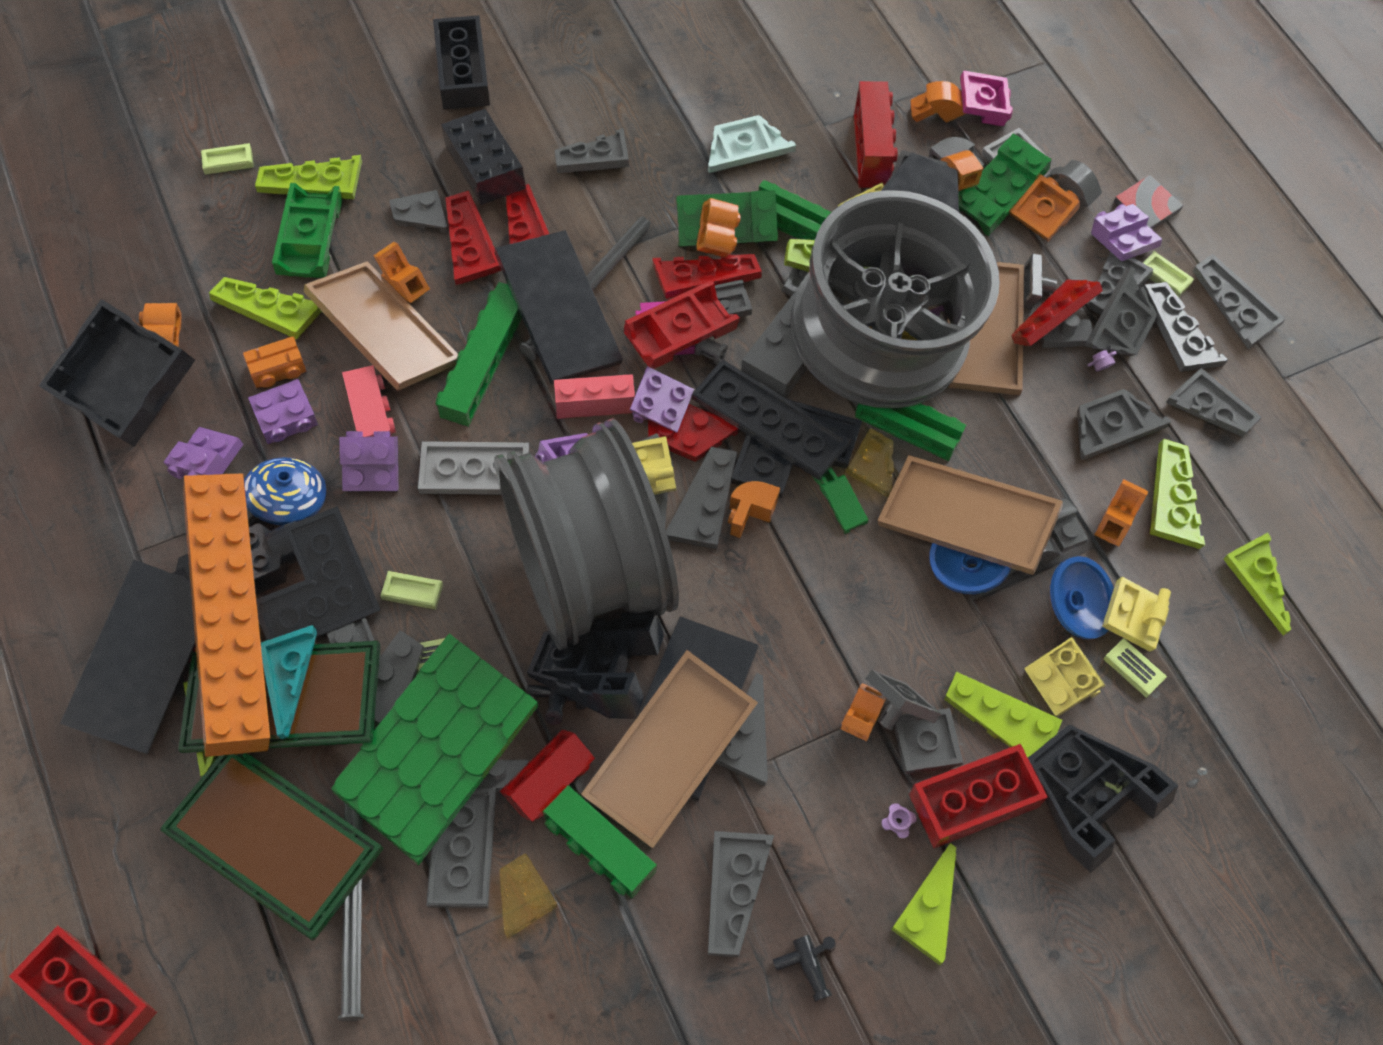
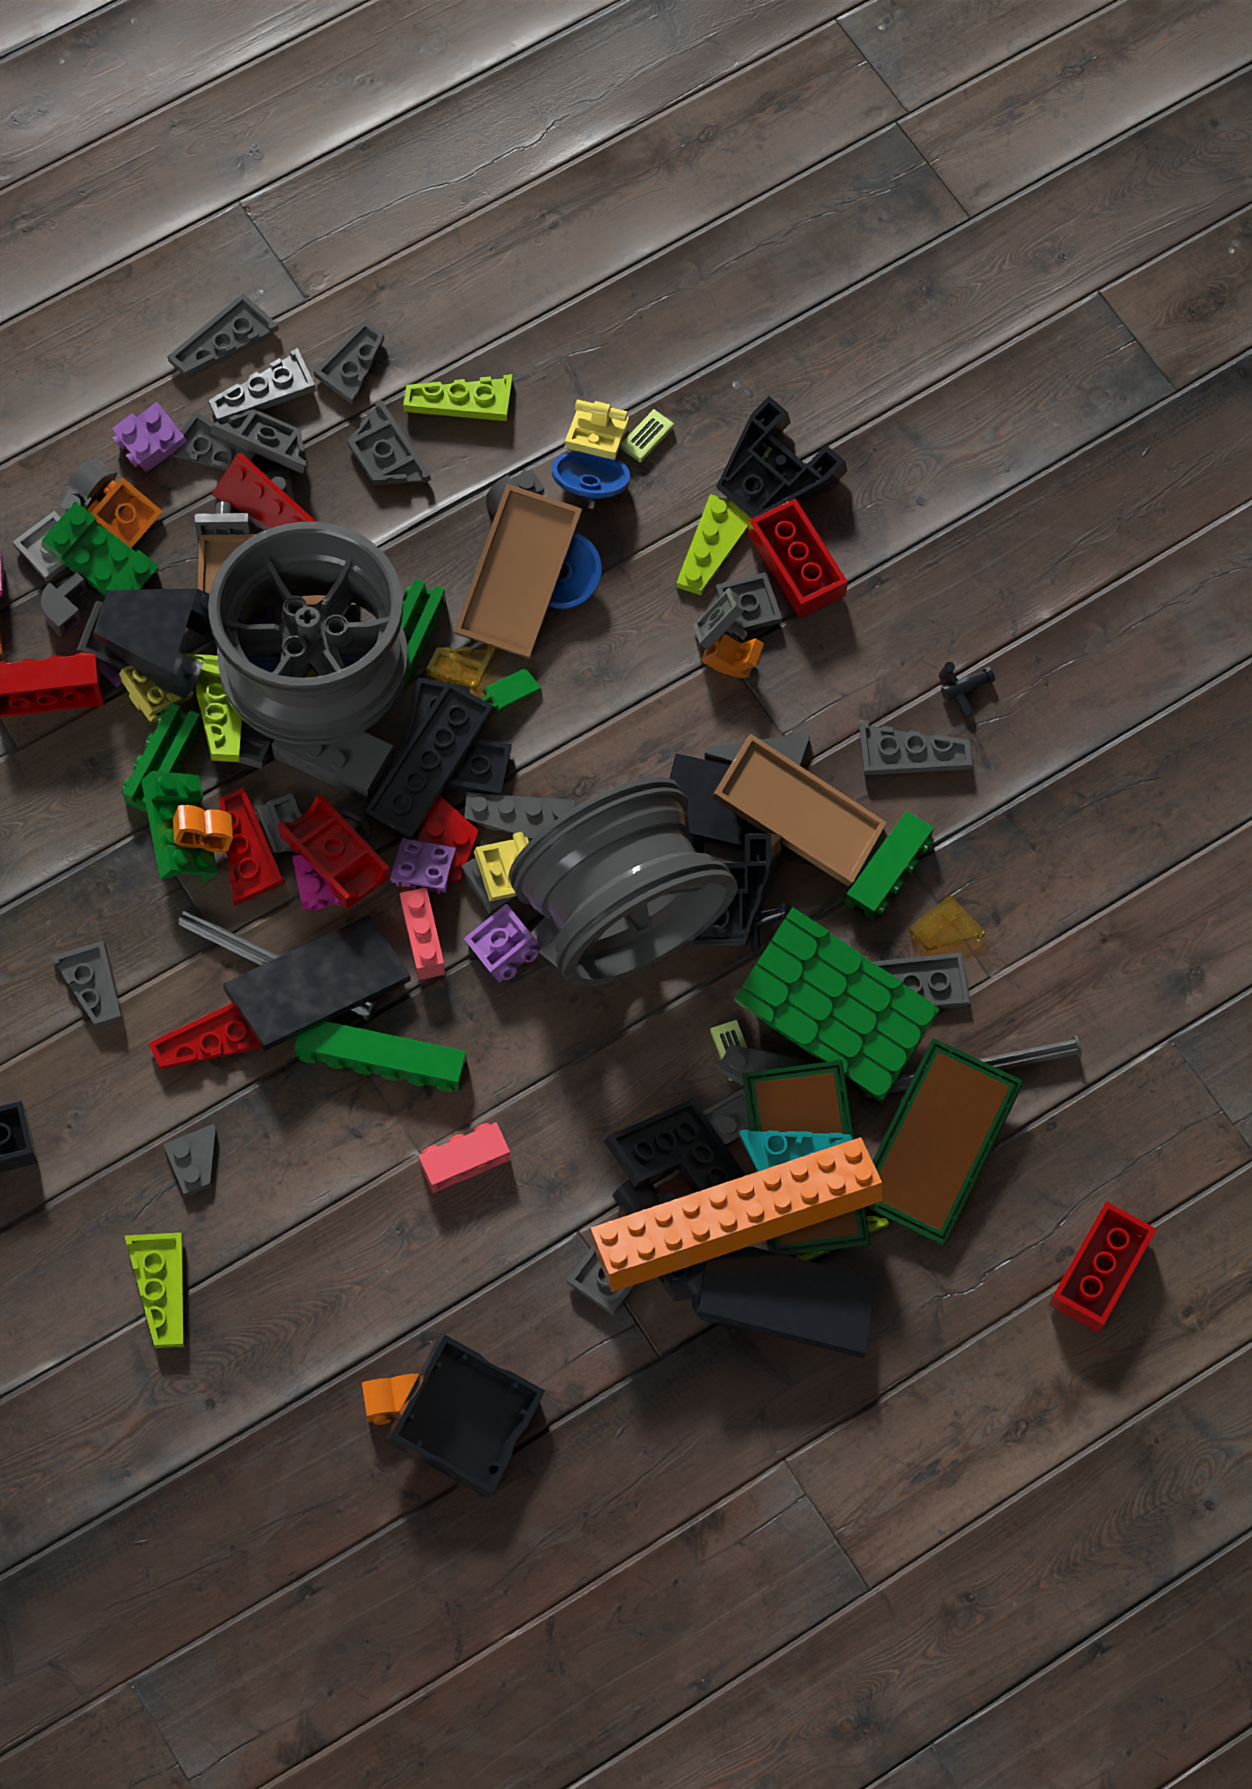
camera: 95 degrees left, 5 degrees up
medium lavender plate [164,427,243,479] -> none
yellowish green tile [201,143,254,174] -> none
lime wing [209,277,322,339] -> none
orange brick [243,336,307,388] -> none
blue dish [244,457,326,525] -> none
medium lavender plate [248,379,318,444] -> none
green piece [272,183,343,278] -> none
tile [304,261,458,391] -> none
medium lavender plate [339,431,399,491] -> none
orange brick [373,242,430,303] -> none
yellowish green tile [380,571,443,610] -> none
light grey plate [418,442,529,494] -> none
black brick [441,109,526,205] -> none
red wing [446,191,502,285] -> none
red brick [500,729,595,822] -> none
light aqua wing [708,115,796,173] -> none
orange brick [728,481,780,538] -> none
lavender plate [882,804,916,839] -> none
lime wing [891,843,957,966] -> none
orange brick [940,150,983,191] -> none
light yellow plate [1024,637,1106,717] -> none
lavender plate [1088,350,1117,372] -> none
orange brick [1094,479,1148,547] -> none
tile [1114,175,1183,230] -> none
yellowish green tile [1143,251,1194,297] -> none
lime wing [1223,532,1291,636] -> none

